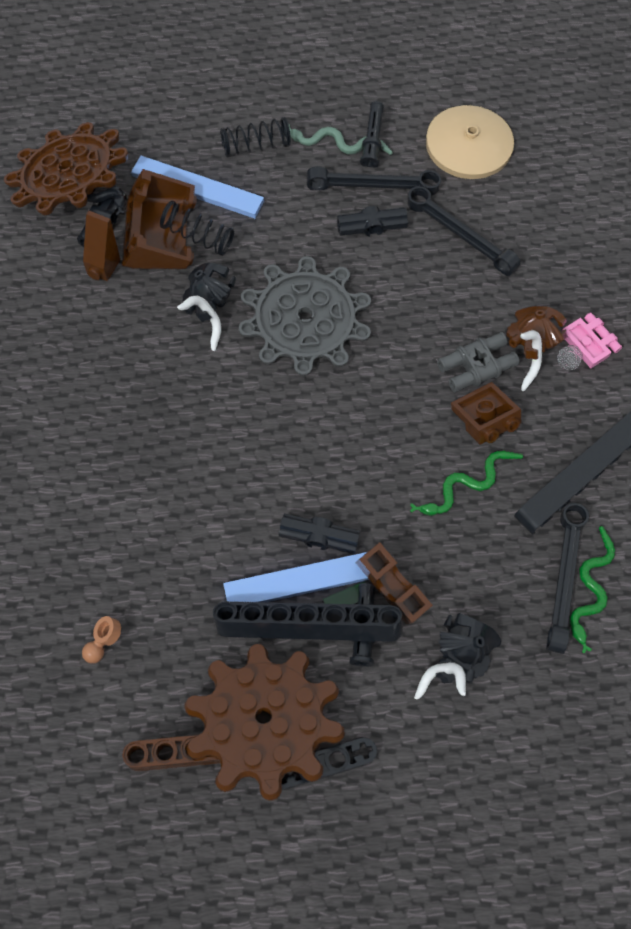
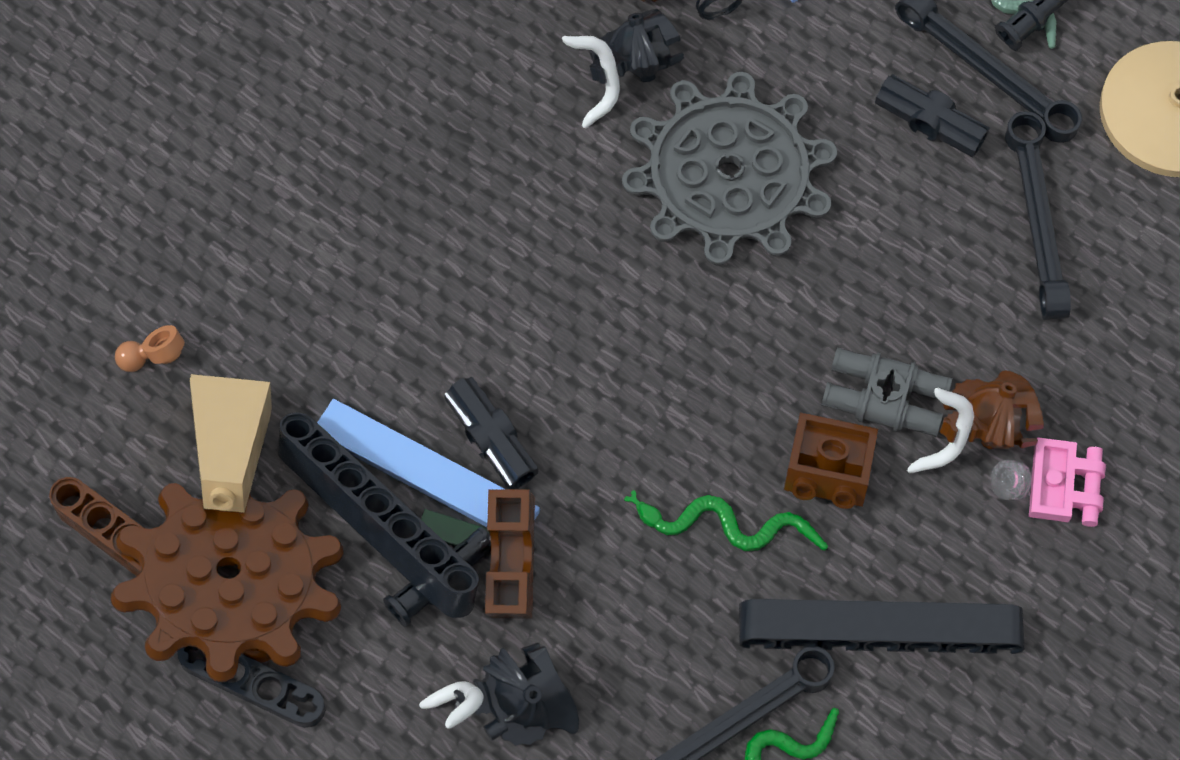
camera: 45 degrees right, 0 degrees up
none -> tan slope [190,374,272,512]

